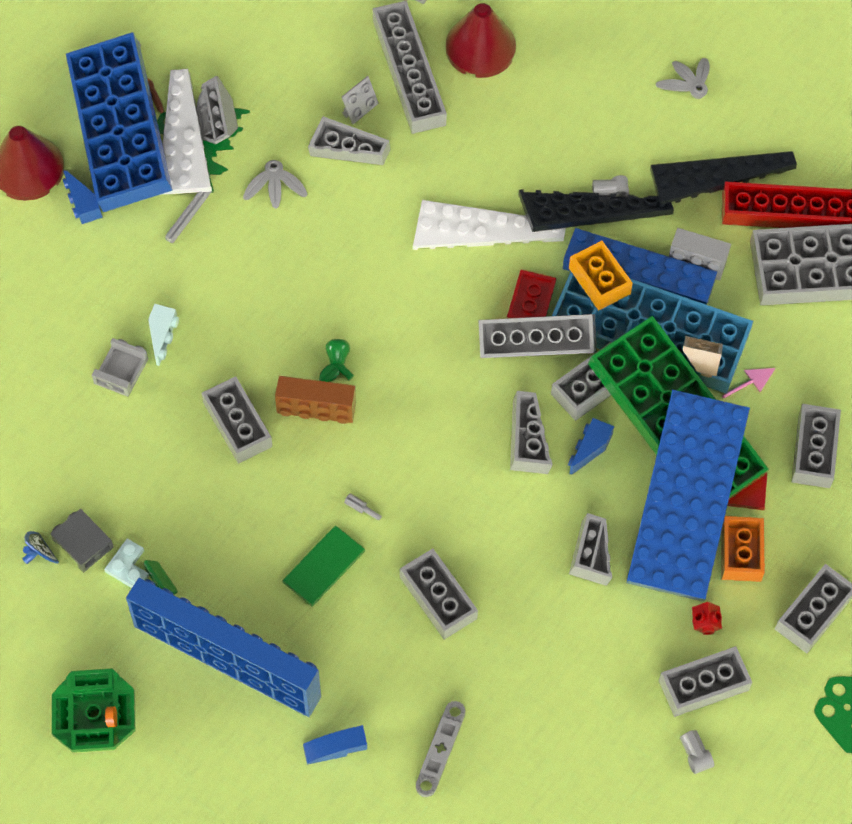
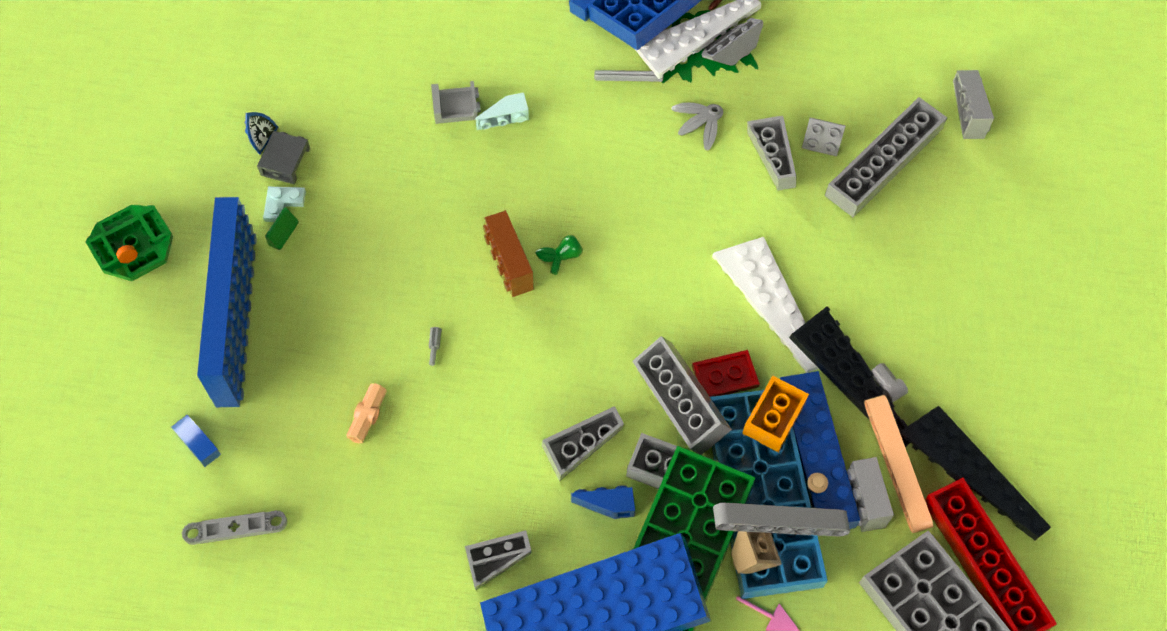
camera: 60 degrees right, 0 degrees up
light grey brick [202,376,272,464] -> none
green tile [282,525,365,607] -> none
light grey brick [400,548,478,640] -> none
dark red cone [446,3,516,78] -> none
light grey plant [656,58,710,99] -> none
none -> light nougat piece [346,383,387,444]
none -> light grey beam [713,503,850,537]
none -> tan plate [807,473,828,493]
none -> light nougat beam [864,395,933,533]

